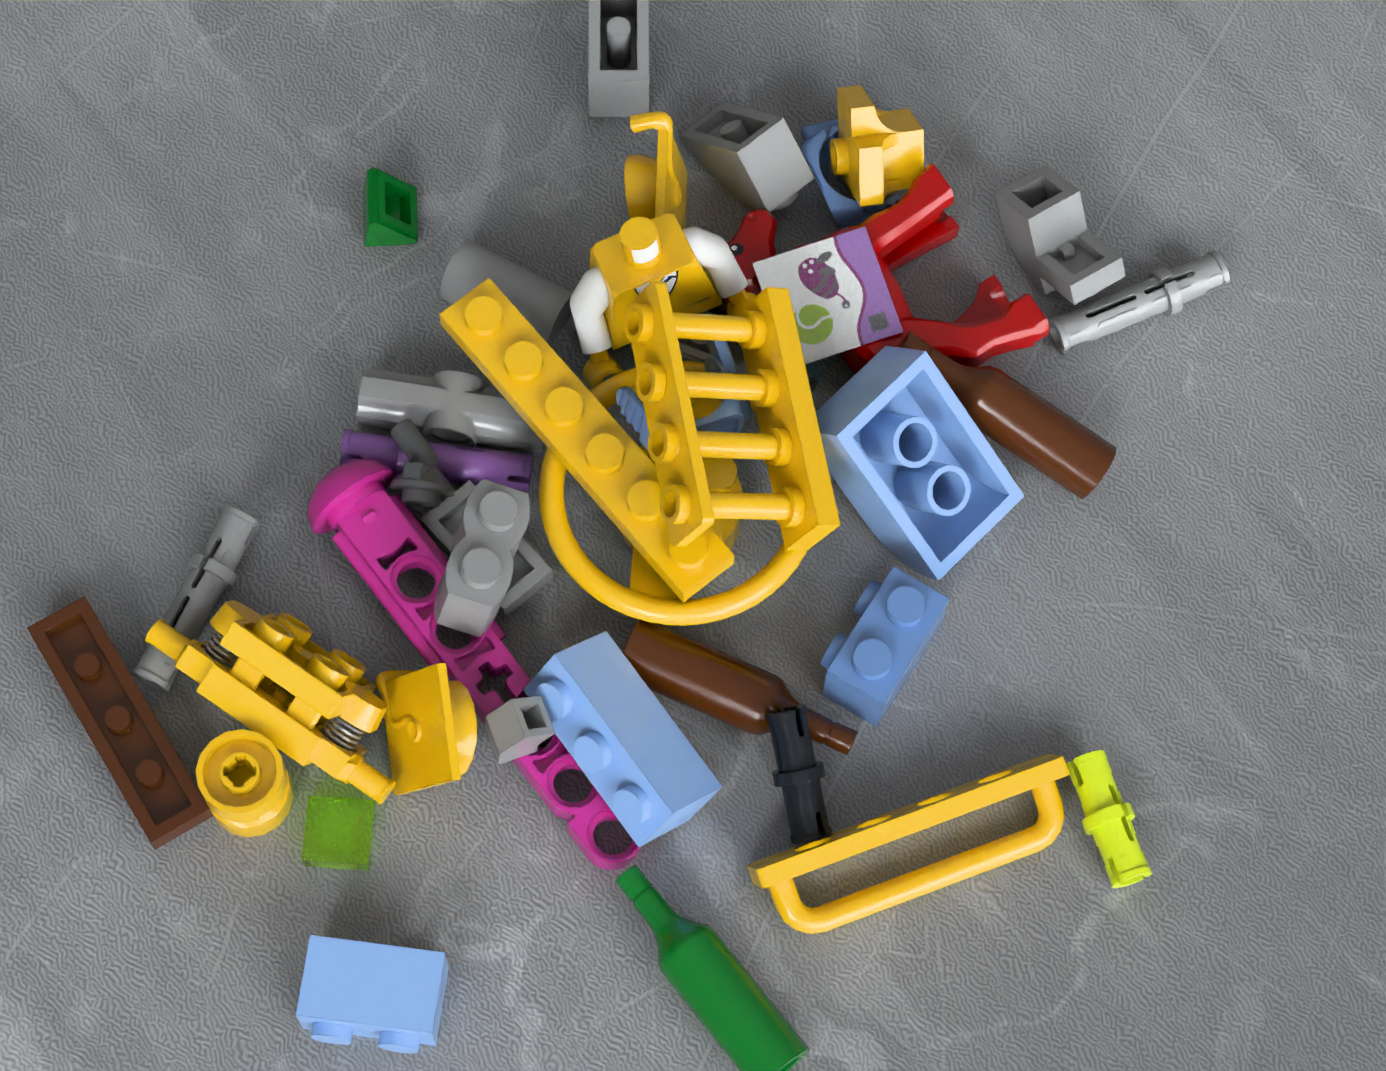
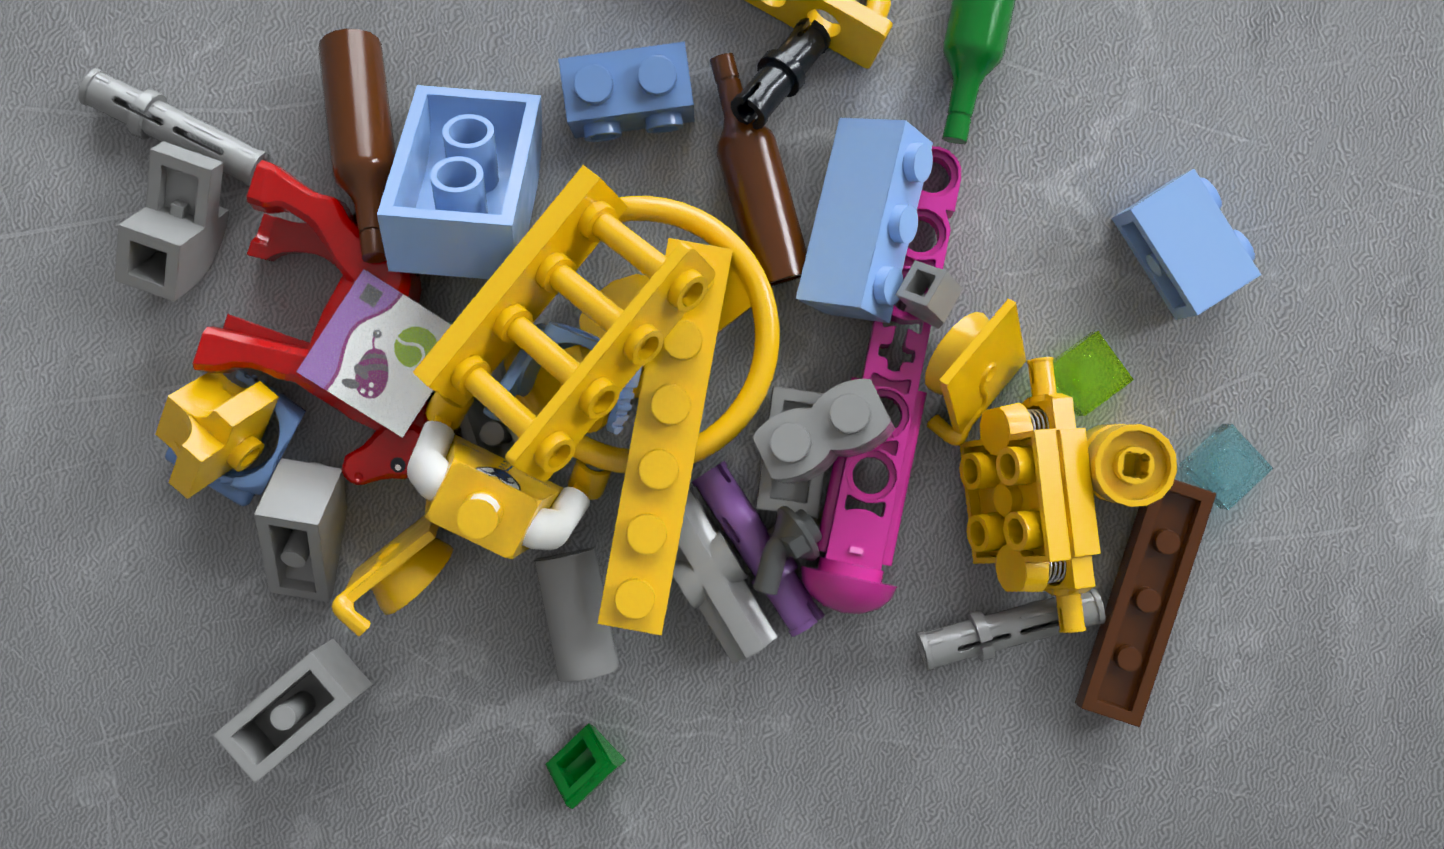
camera: 125 degrees left, 20 degrees up
none -> clear light blue plate [1179,424,1273,510]

